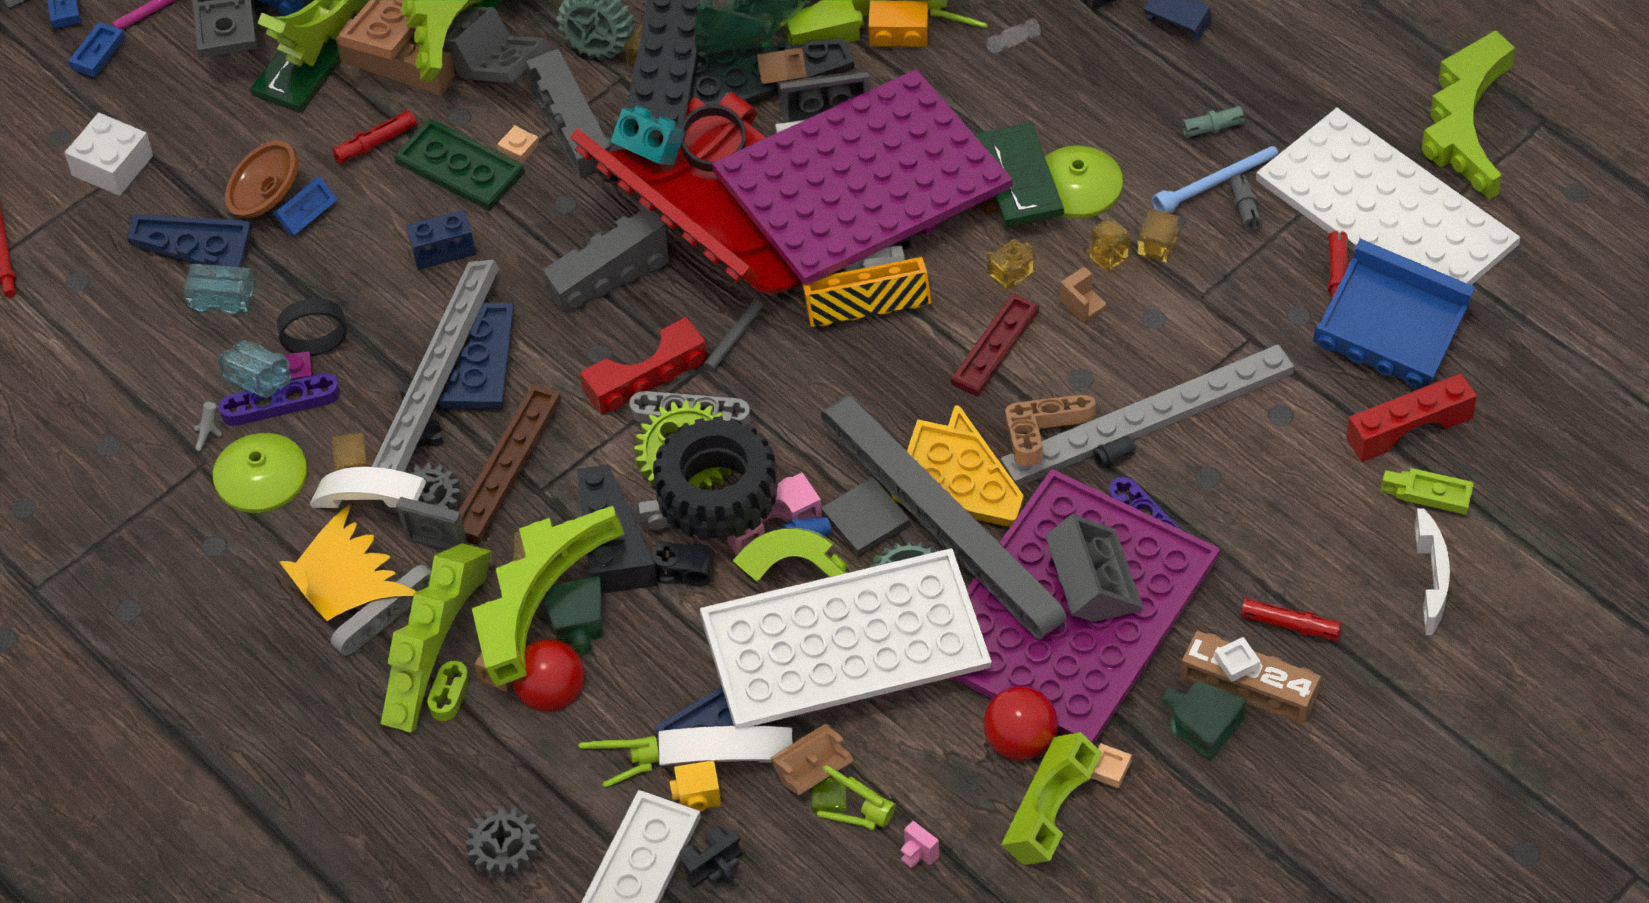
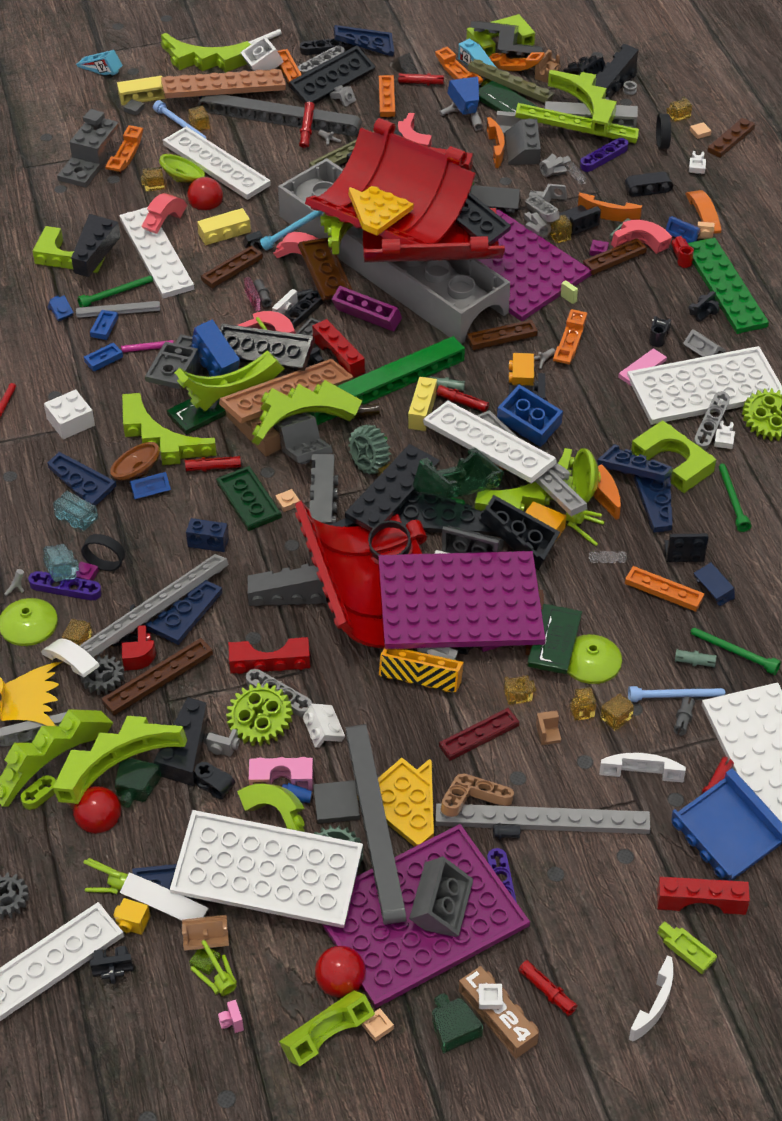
camera: 25 degrees right, 5 degrees down
dark grey tile [396,496,469,550] -> none
teal brick [610,105,685,165] -> none
black tyre [653,417,778,541] -> none
dark grey bar [703,299,763,372] -> none
medium nougat panel [757,48,807,84] -> none
none -> lime arch [122,393,217,465]
none -> red brick [122,625,156,671]
none -> white bracket [303,704,345,748]
none -> black wedge [480,495,560,571]
none -> white slope [599,753,686,783]
none -> orange plate [625,566,705,612]
none -> green piece [691,628,781,675]

